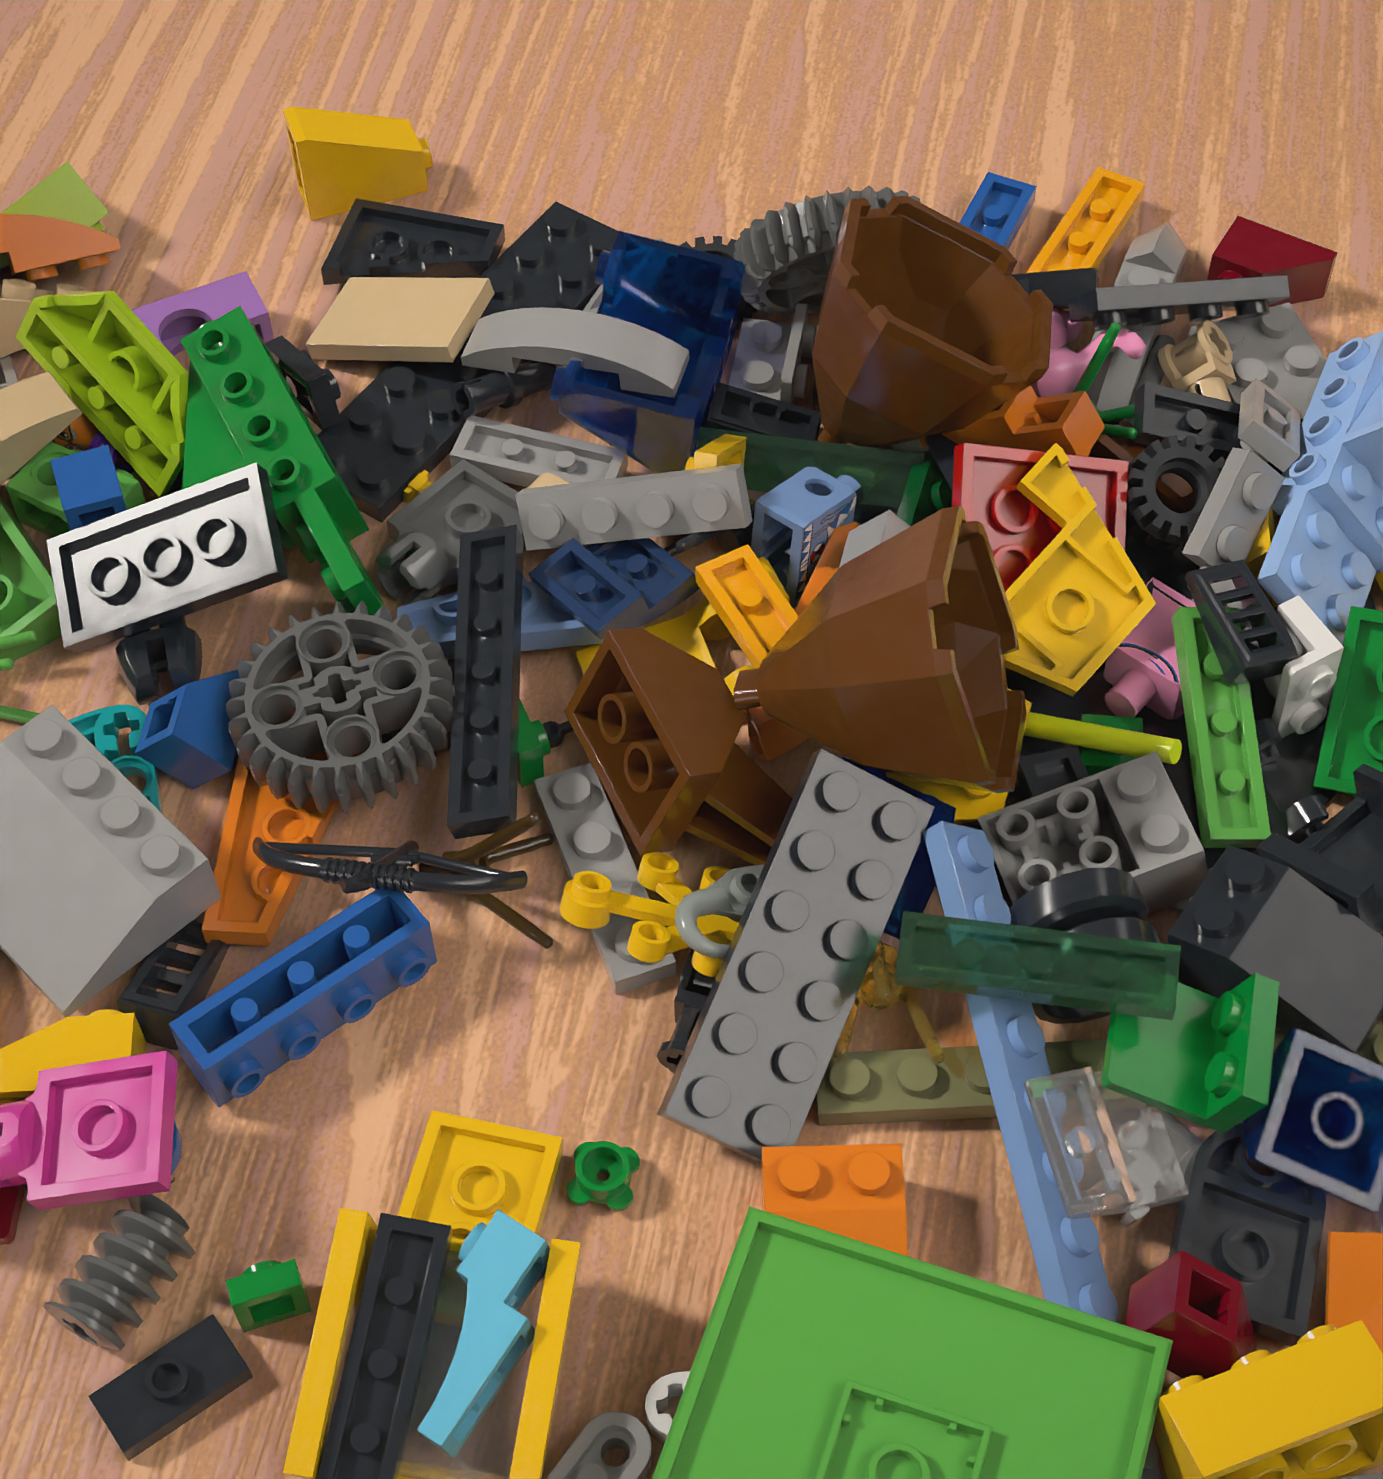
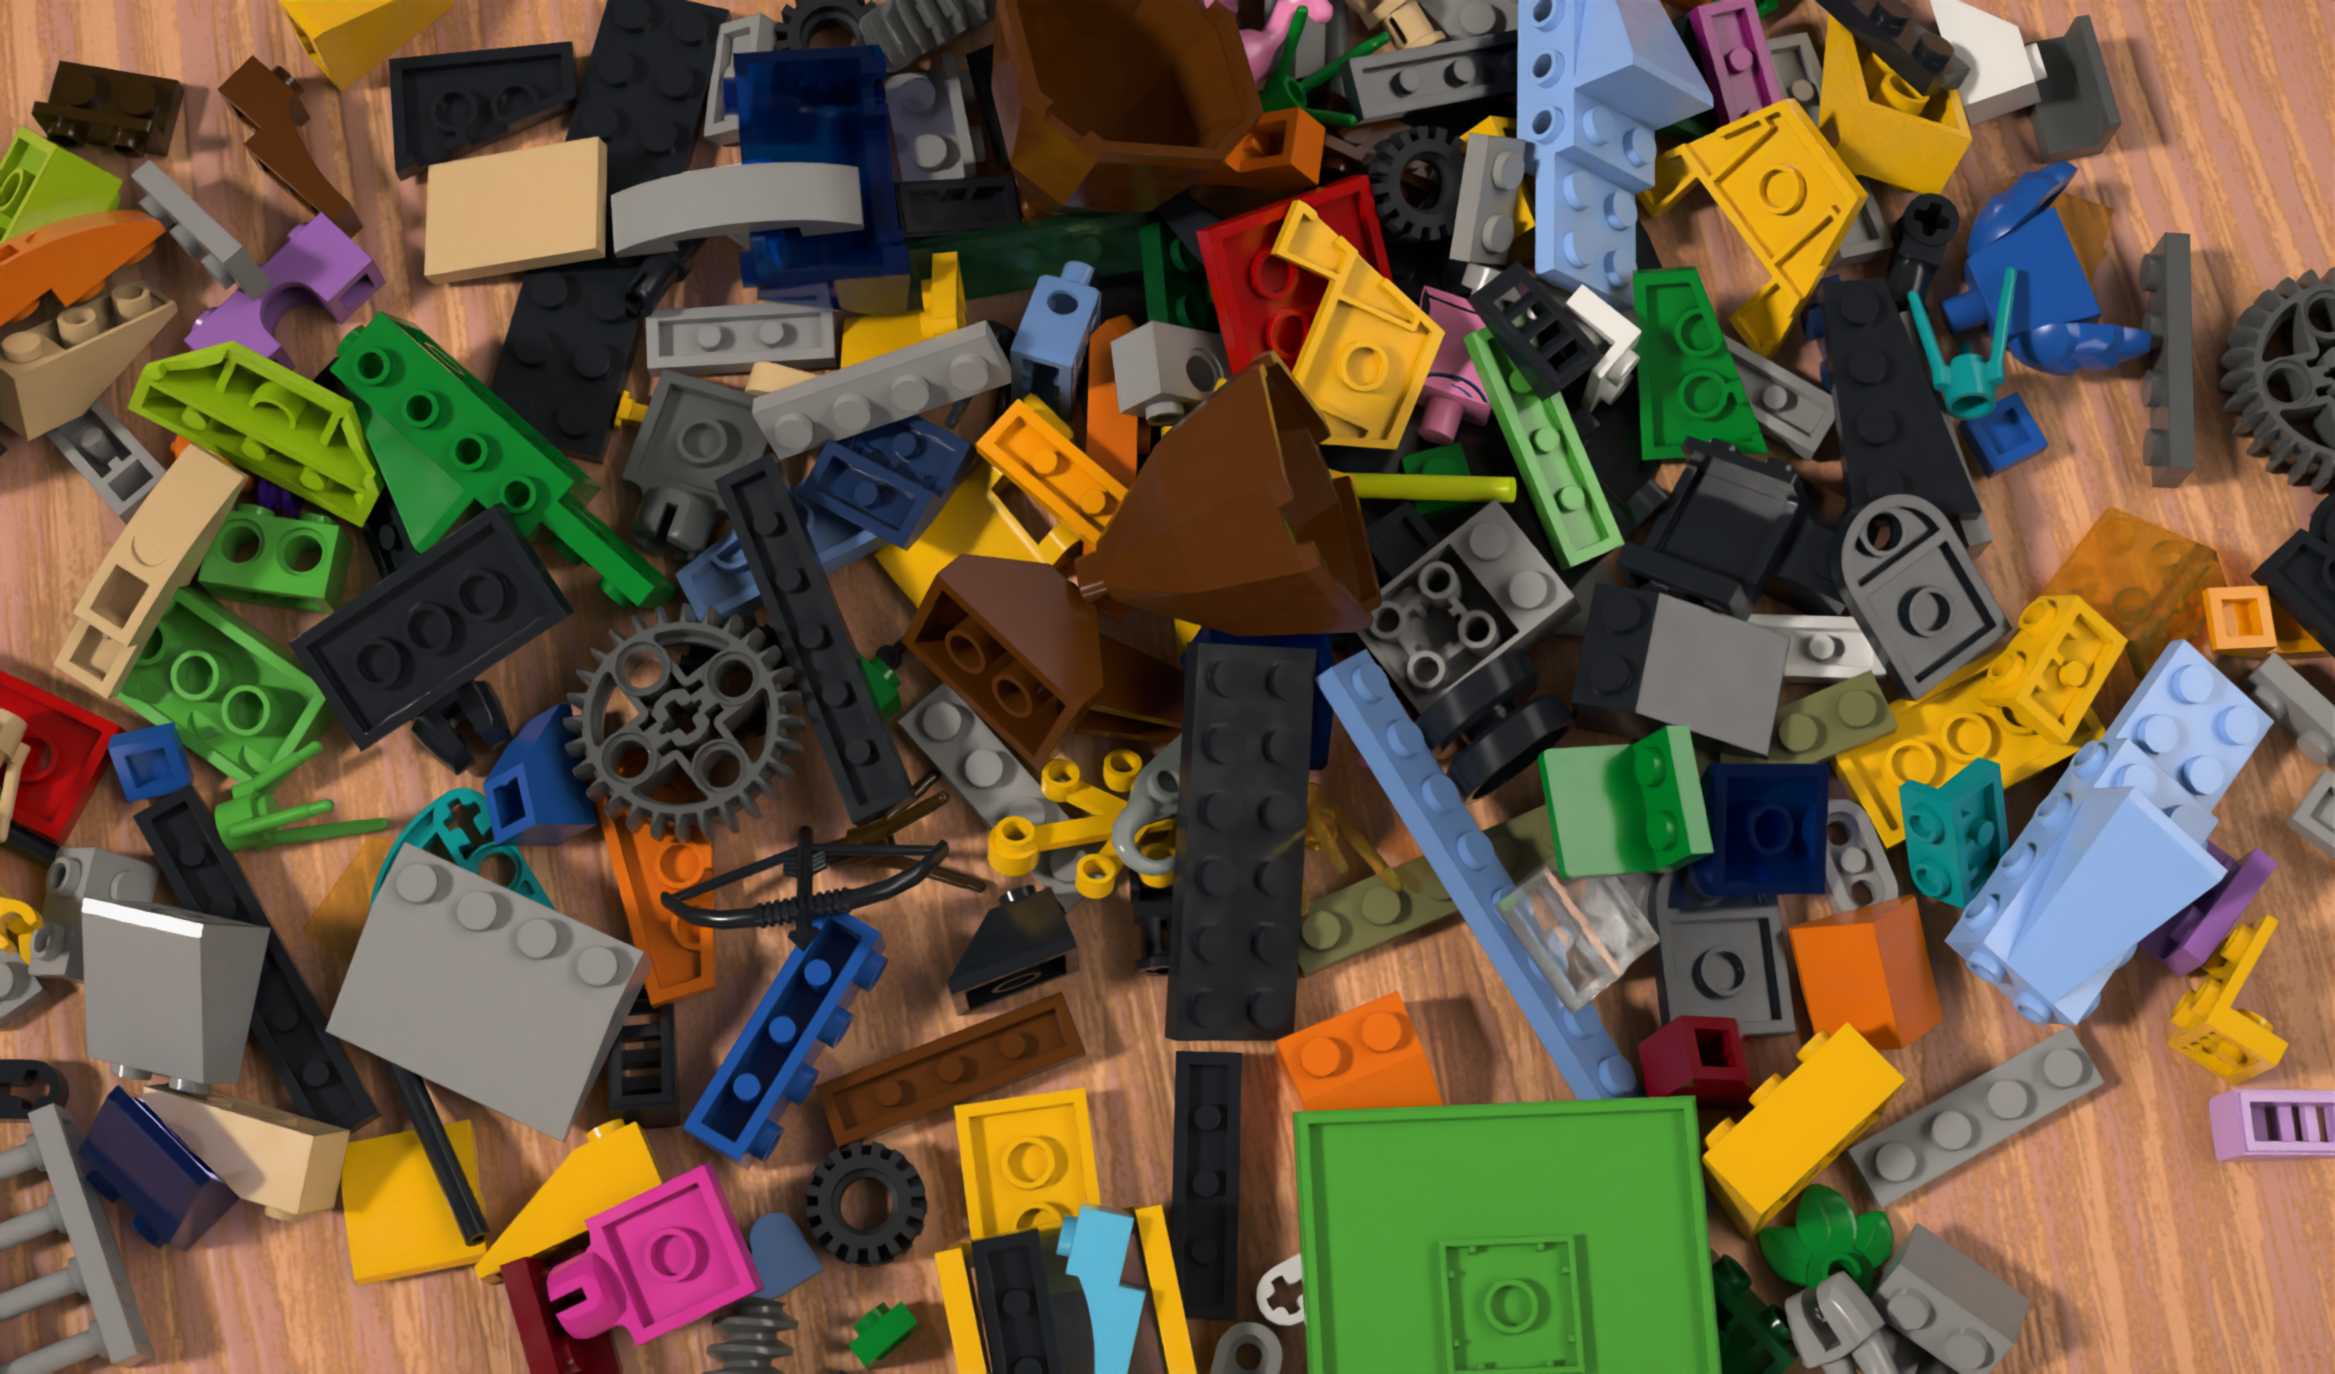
camera: 25 degrees left, 20 degrees up
blue brick [50,445,127,531] -> none
black plate [265,335,342,430] -> none
green plate [566,1141,640,1211] -> none
clear green plate [895,911,1181,1020] -> none
light grey plate [1238,378,1300,472] -> none
none -> dark brown bracket [31,60,185,159]
none -> light grey plate [131,159,273,301]
none -> reddish brown slope [218,55,363,239]
none -> medium blue tile [749,1213,825,1300]
none -> black tyre [805,1141,928,1267]
none -> reddish brown plate [815,991,1086,1151]
none -> black slope [947,885,1079,1016]
none -> black plate [1171,1051,1242,1321]

